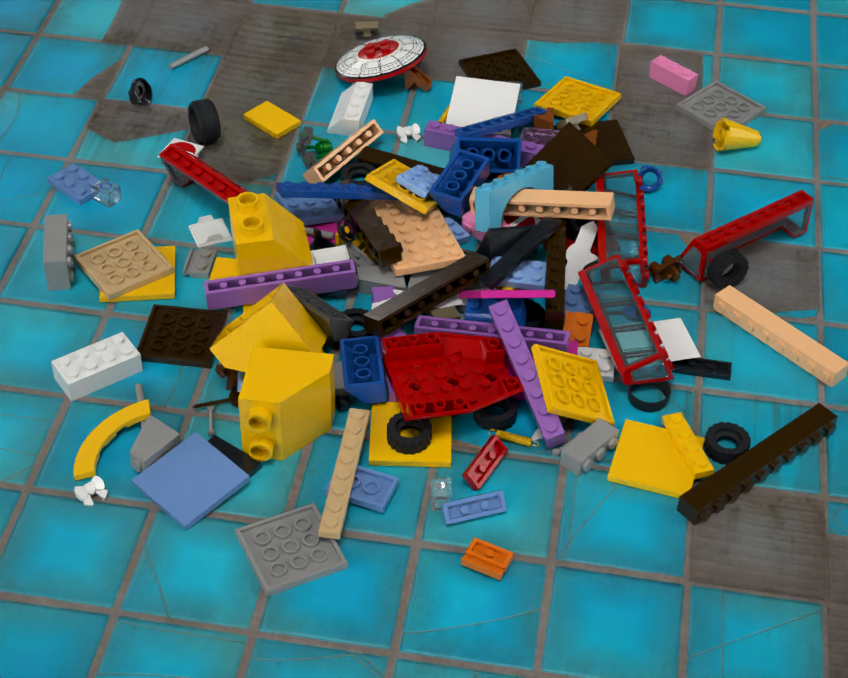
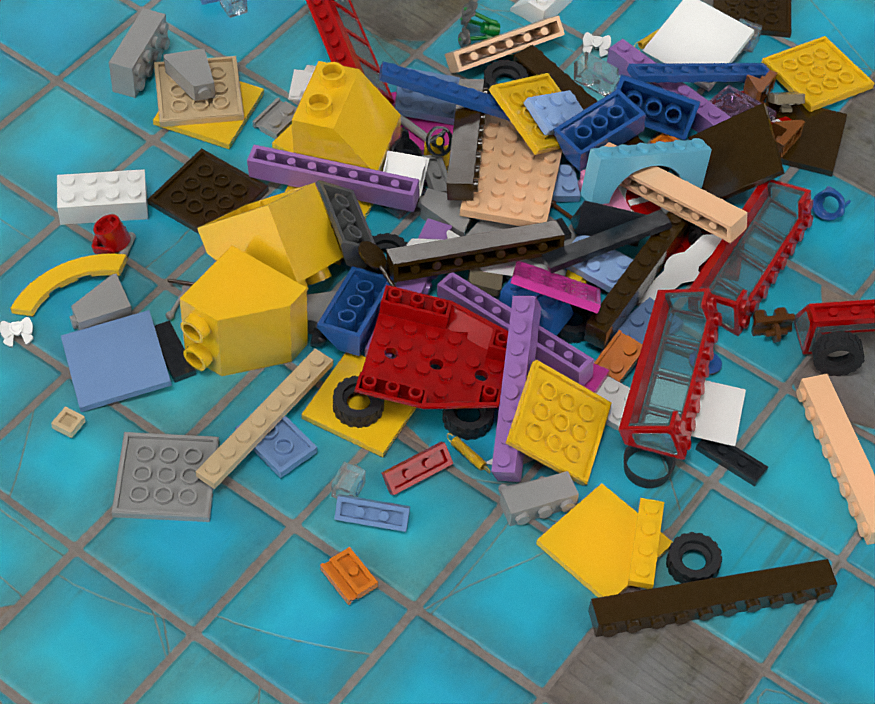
camera: 25 degrees right, 10 degrees up
none -> tan plate [51,406,86,438]
none -> red piece [91,214,131,254]
none -> light grey slope [163,48,215,101]
none -> dark brown piece [358,241,396,287]
none -> clear brick [574,51,619,97]

